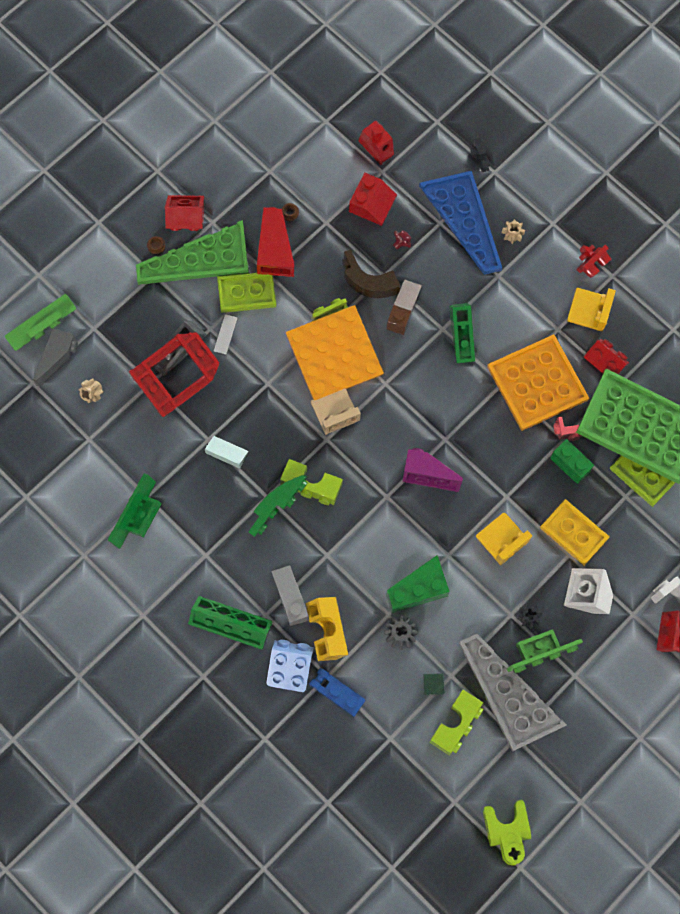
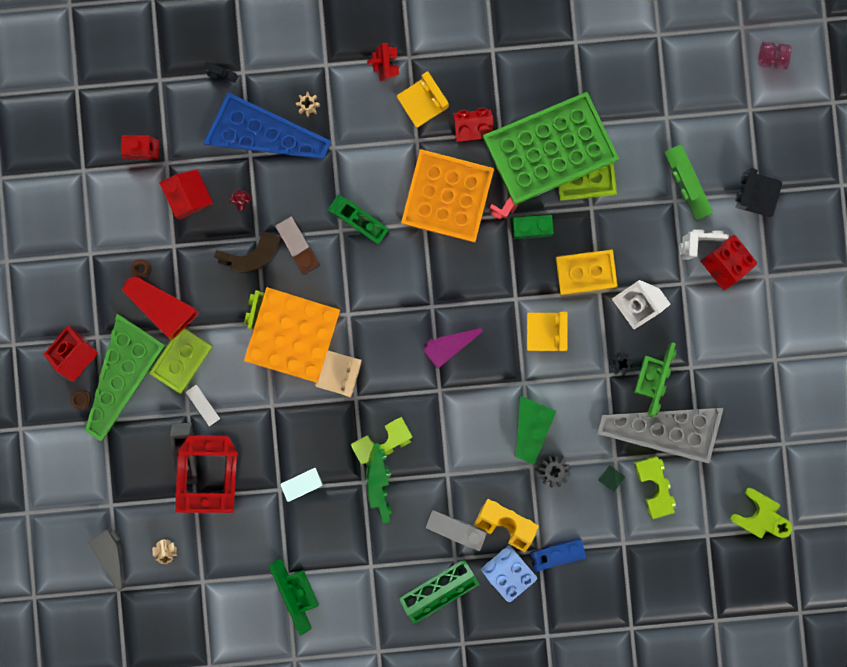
camera: 45 degrees left, 15 degrees up
bright green bracket [5,294,76,351] -> none

